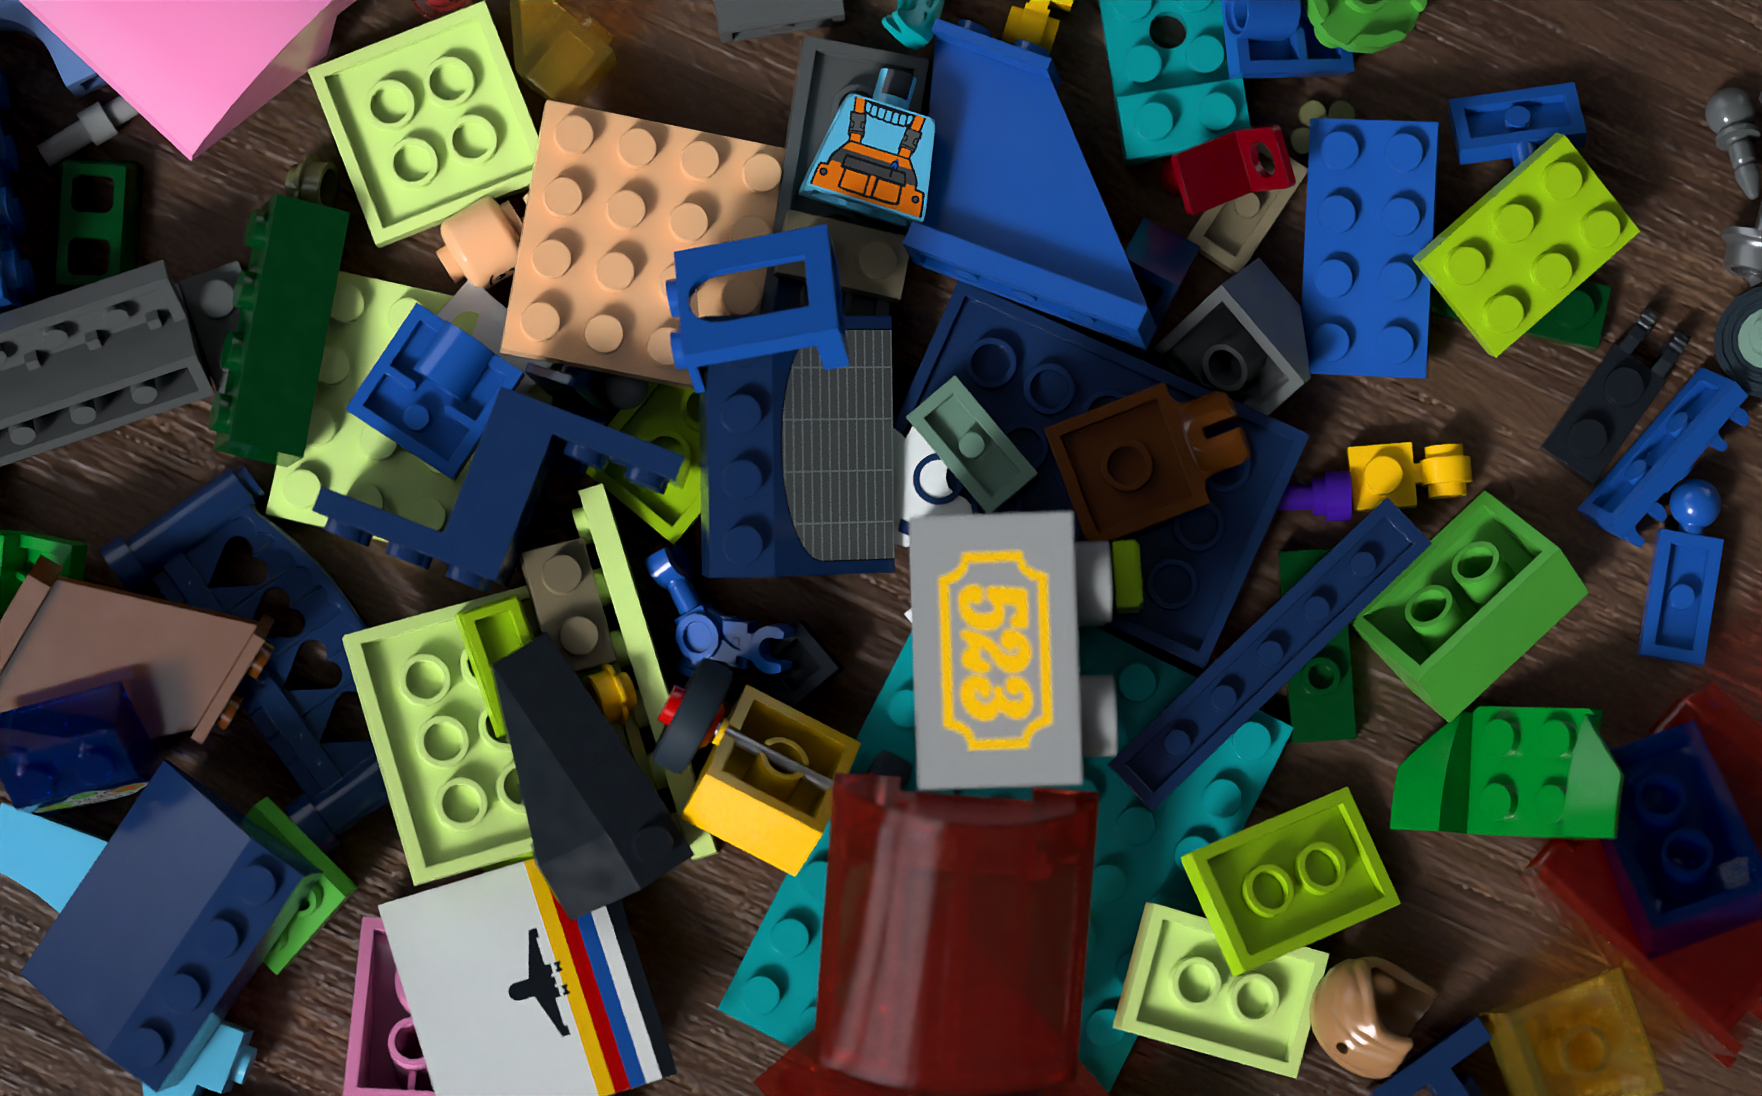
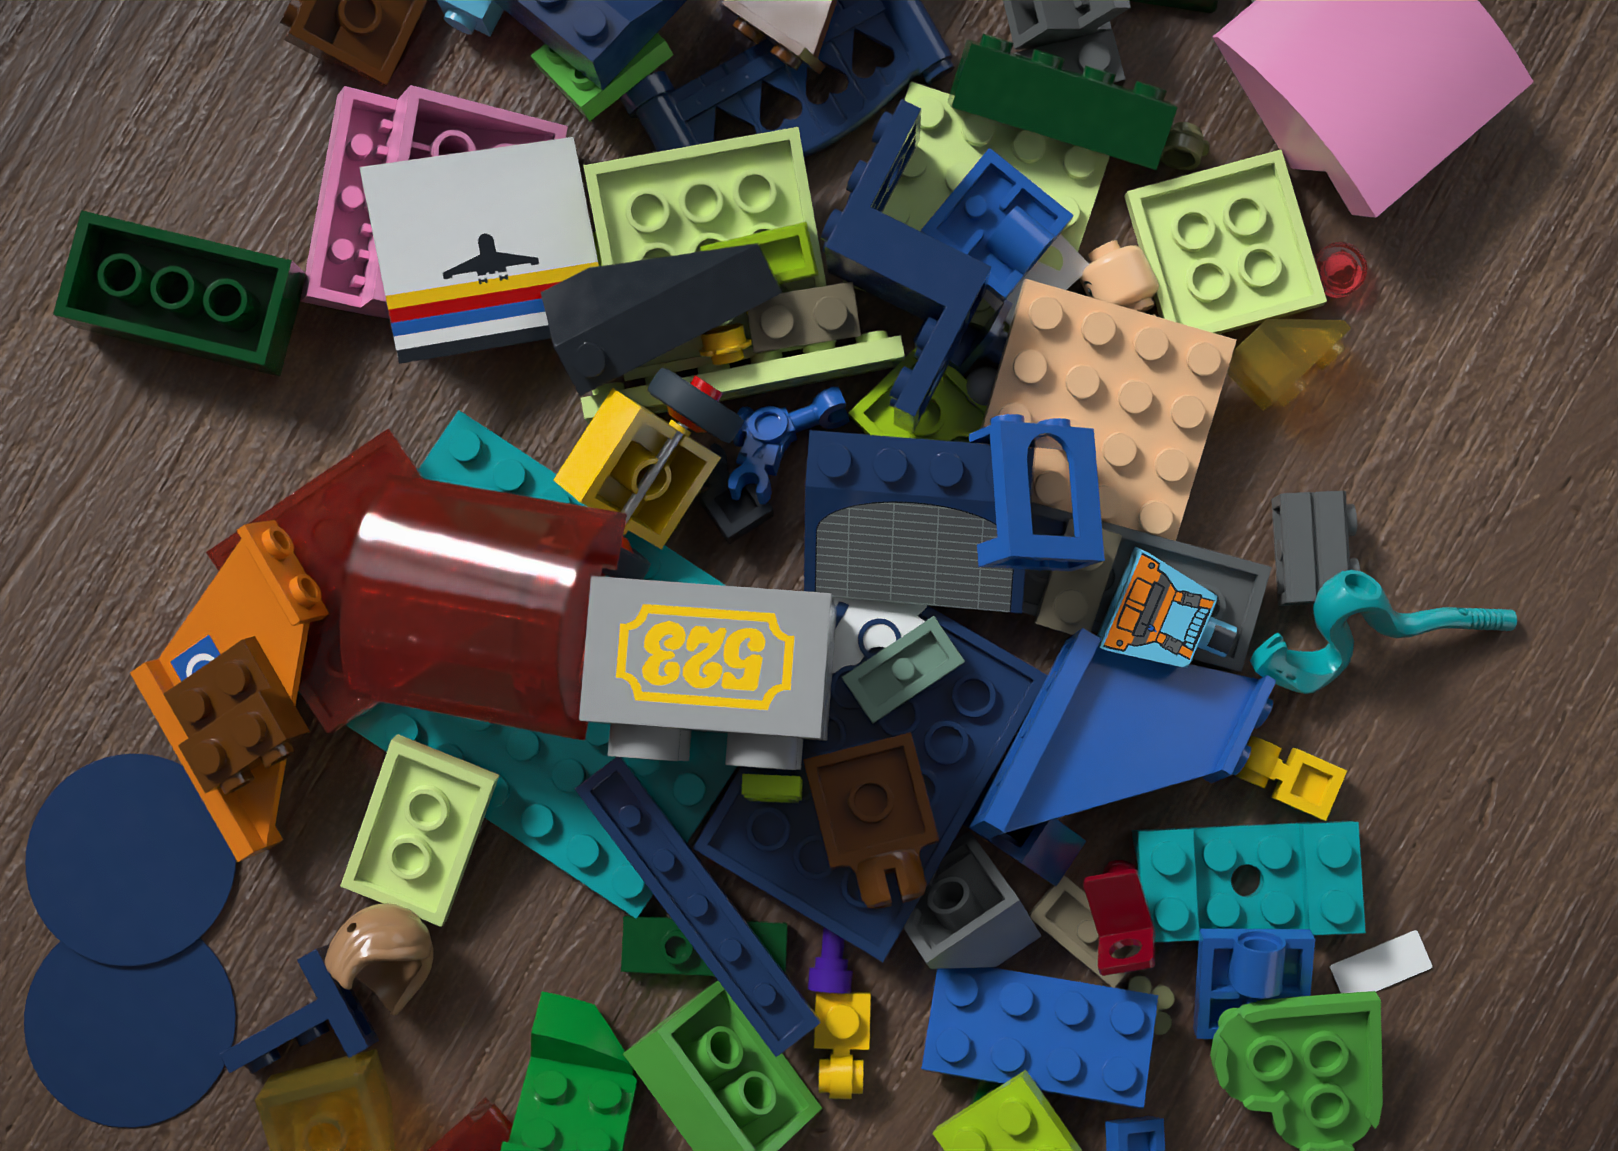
camera: 95 degrees right, 0 degrees up
lime plate [1180,786,1401,977] -> none

